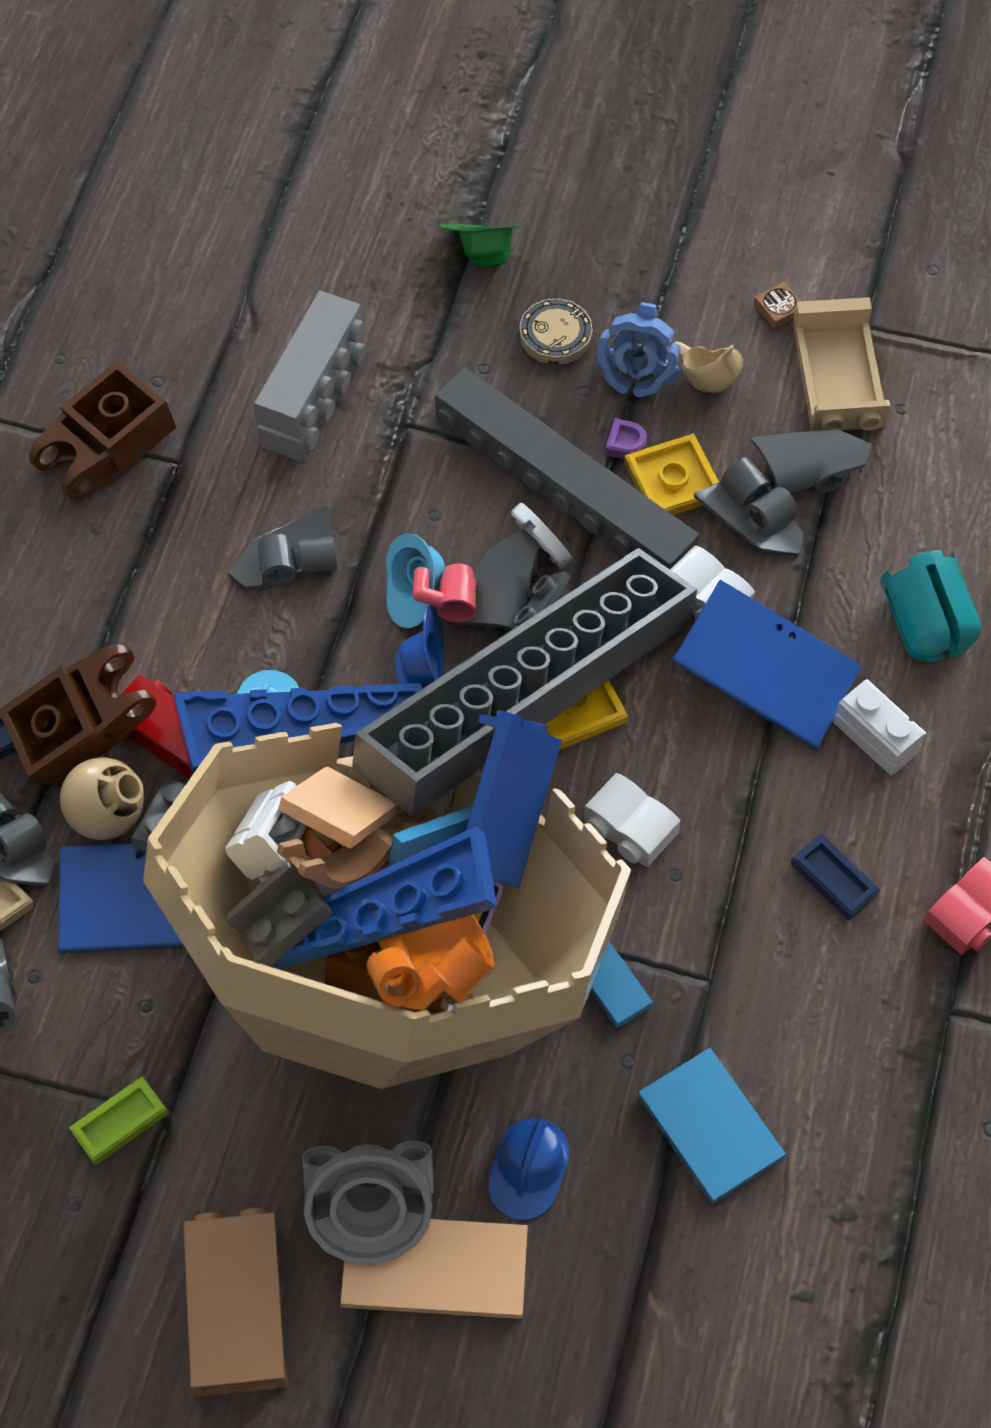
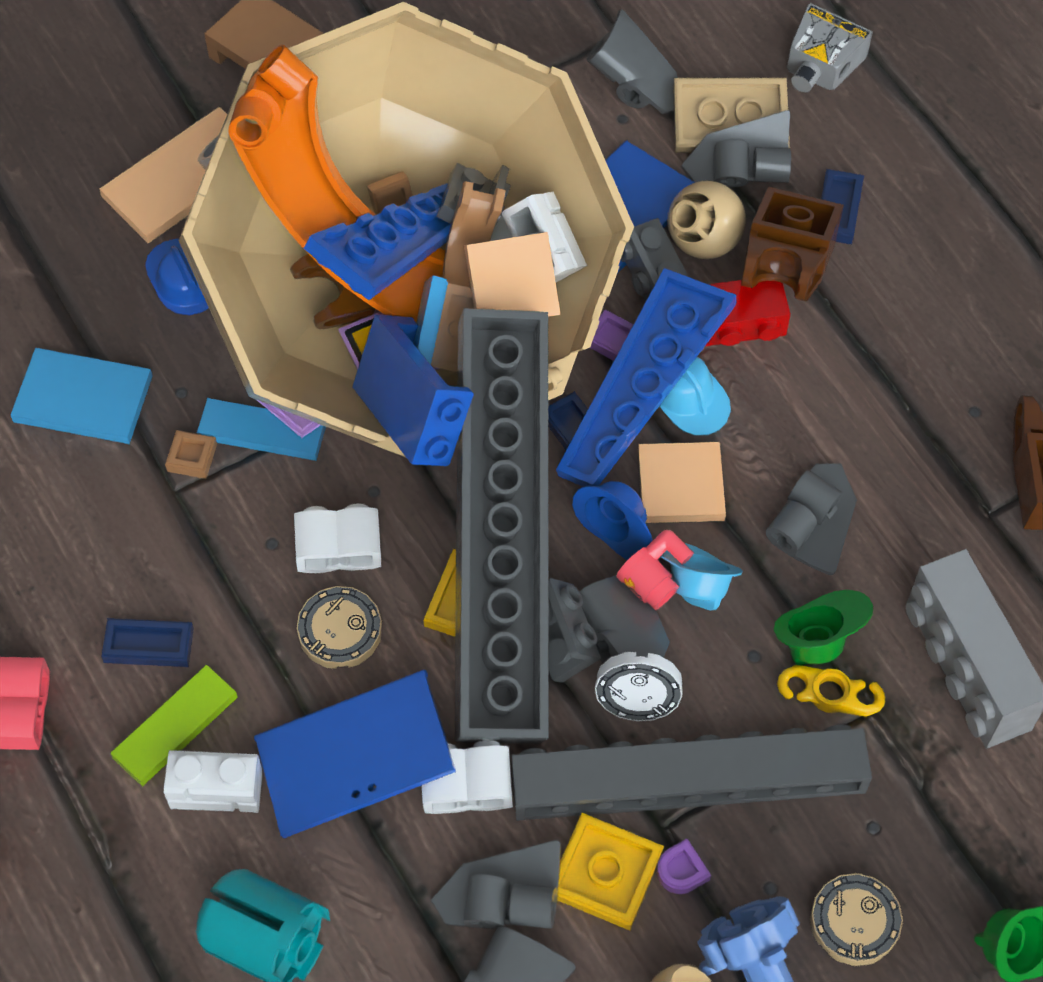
camera: 135 degrees right, 0 degrees up
none -> lime tile [111,665,238,787]
none -> medium nougat tile [165,430,217,479]
none -> tile [297,586,382,669]
none -> light nougat tile [638,442,726,523]
none -> green piece [774,590,874,665]
none -> yellow piece [777,665,886,717]

